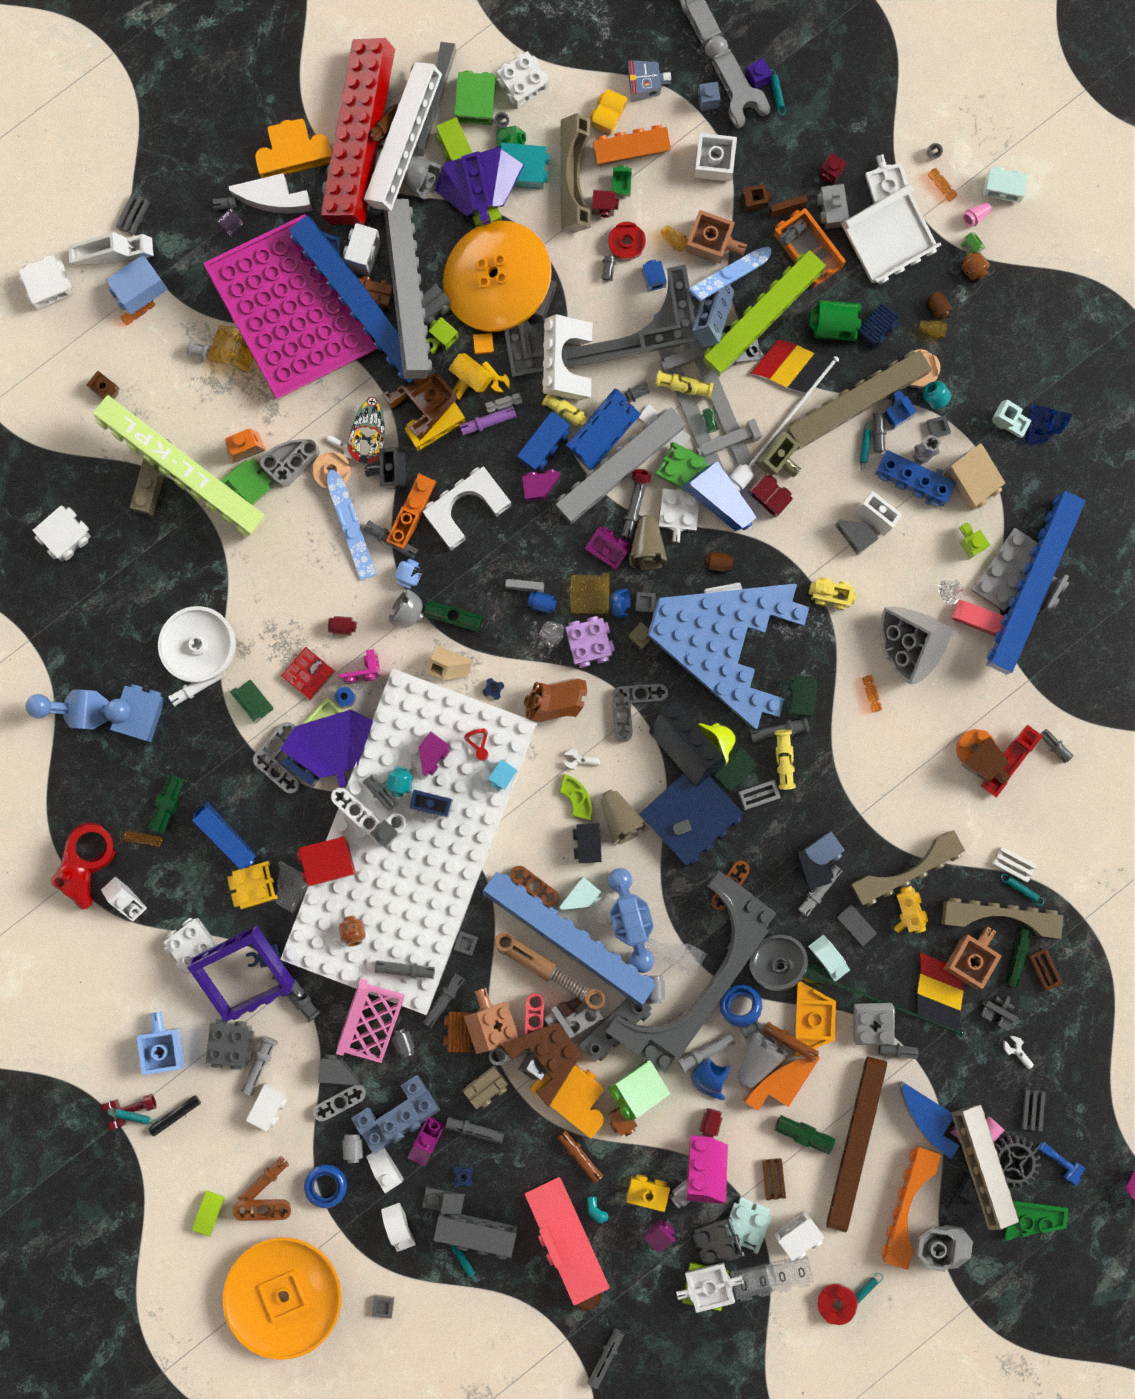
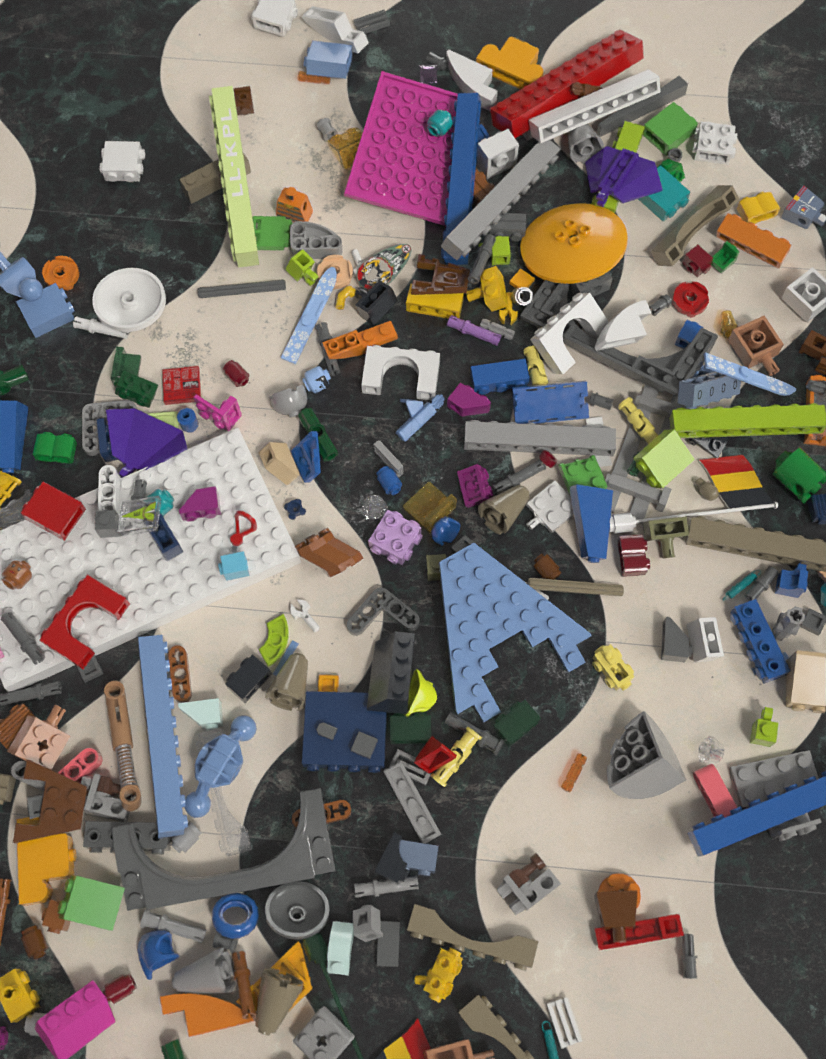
camera: 45 degrees right, 15 degrees down
none -> reddish brown brick [21,925,49,960]
none -> green brick [33,432,77,464]
none -> red arch [39,575,130,670]
none -> orange plate [42,256,79,290]
none -> dark green brick [113,371,159,408]
none -> clear tile [117,496,161,536]
none -> dark grey axle [198,279,286,298]
none -> dark tan cone [255,968,303,1036]
none -> medium blue piece [273,640,299,676]
none -> lime brick [285,249,318,286]
none -> blue wing [291,431,321,483]
none -> light orange tile [318,675,339,692]
none -> yellow arm [335,286,356,310]
none -> dark grey tile [351,732,378,759]
none -> light grey brick [353,905,383,942]
none -> light grey tile [383,761,442,844]
none -> medium blue piece [396,394,445,441]
none -> red slope [414,737,457,774]
none -> teal head [427,110,453,137]
none -> dark grey pin [468,234,496,284]
none -> light grey hips [496,853,561,915]
none -> light grey brick [511,287,533,305]
none -> dark tan axle [528,578,624,596]
none -> white slope [595,300,651,351]
none -> lime brick [633,430,695,488]
none -> dark tan cylinder [695,477,719,501]

